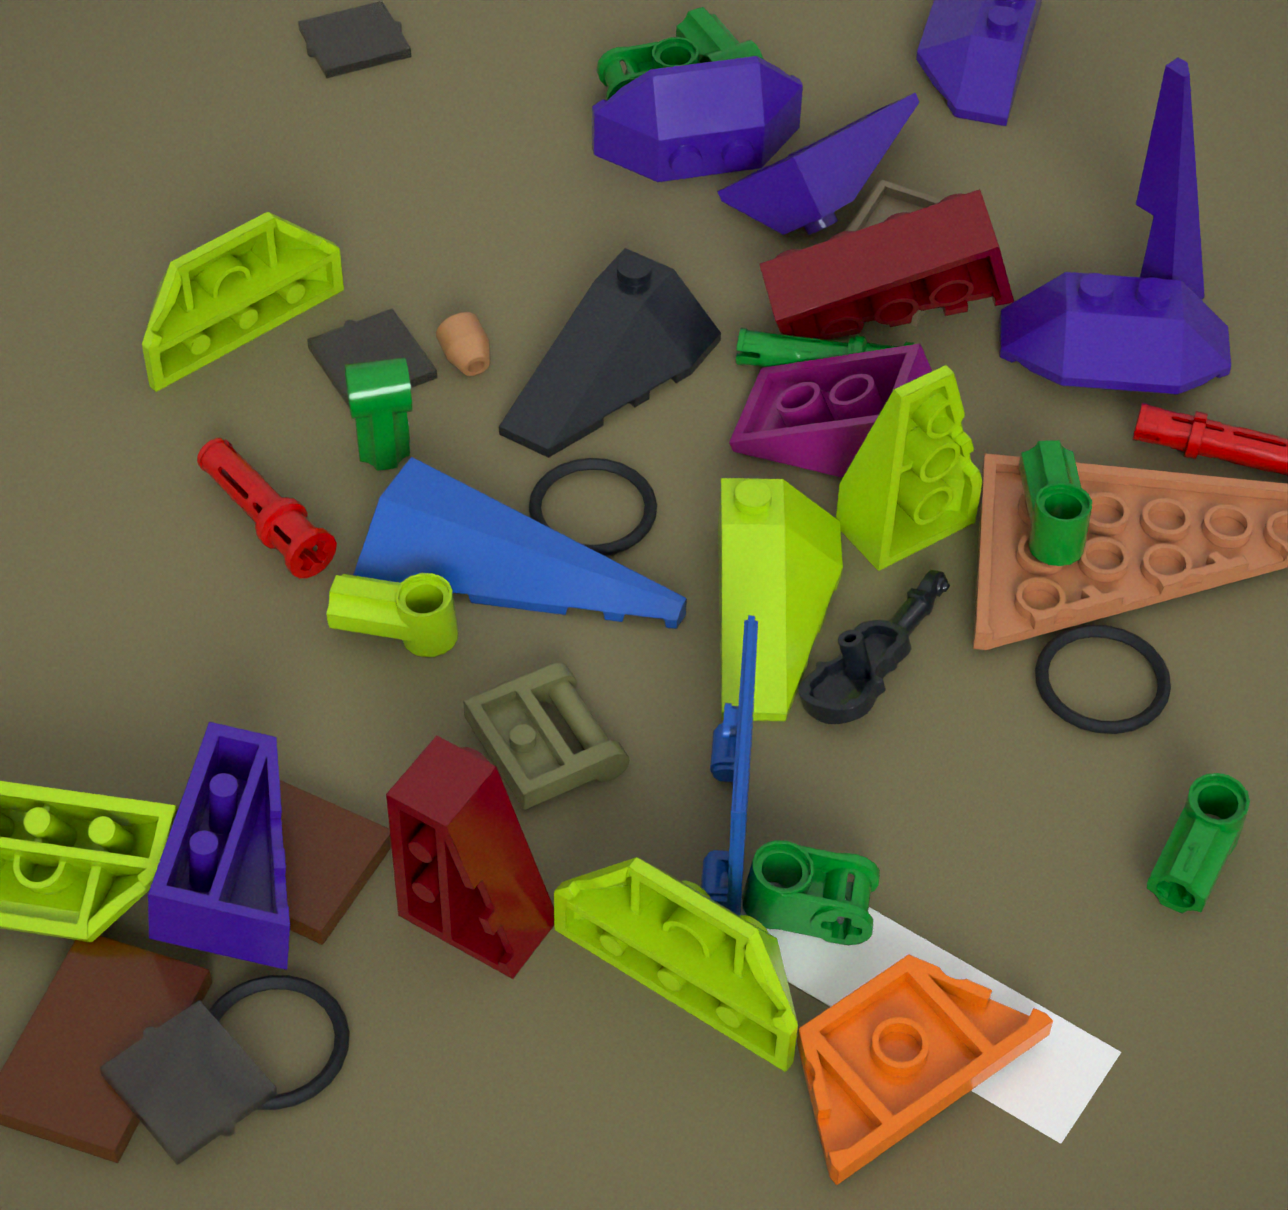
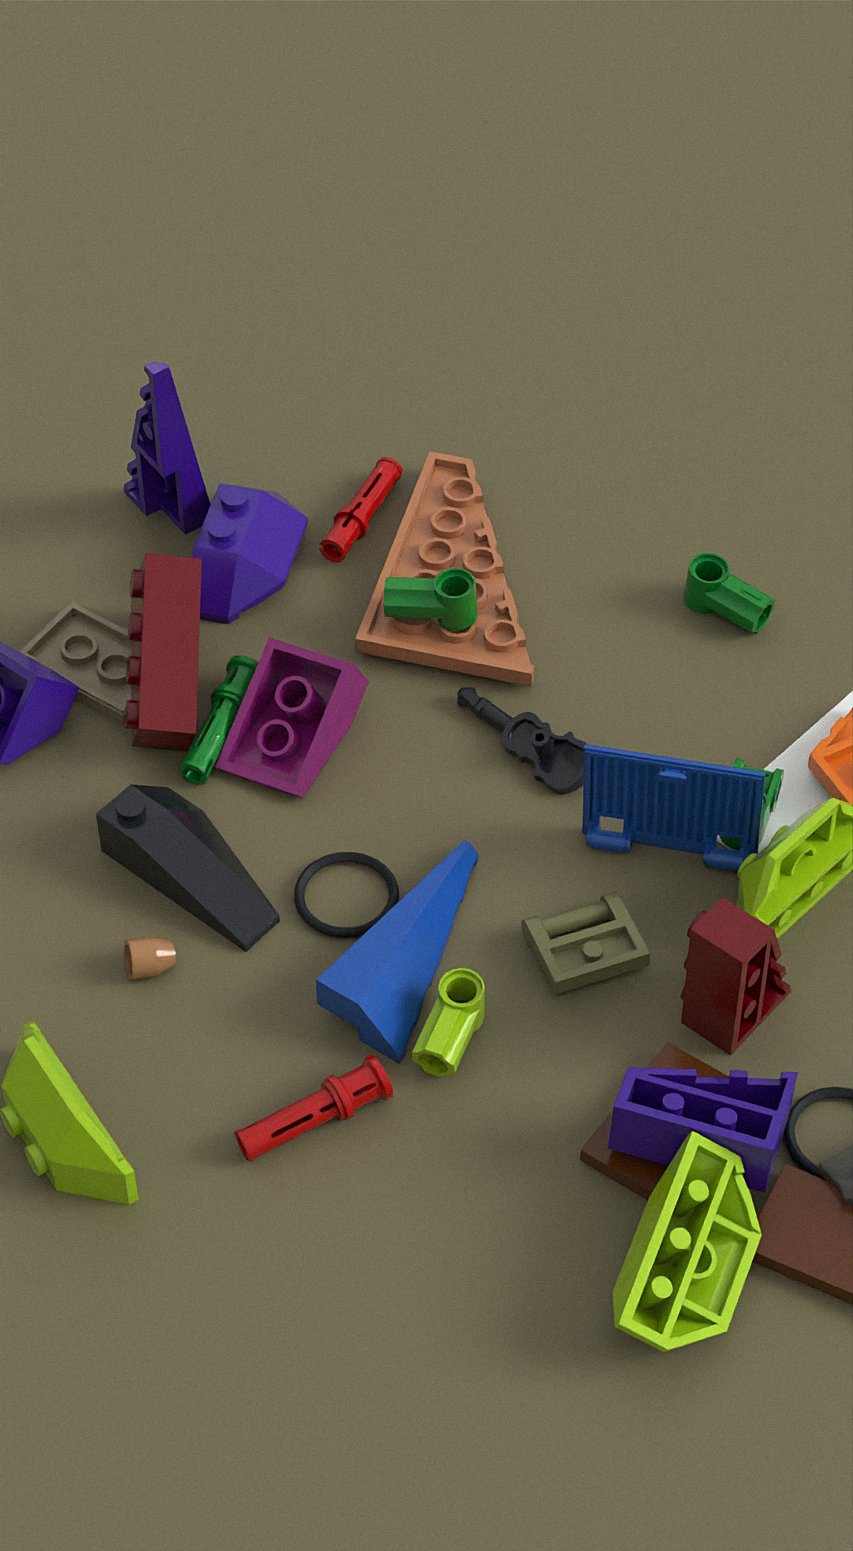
camera: 80 degrees left, 0 degrees up
clear smoke piece [307,308,438,407] -> none
green piece [344,357,413,471] -> none
lime wedge [718,478,843,721] -> none
lime wedge [836,365,983,571] -> none
black tyre [1035,625,1171,734] -> none

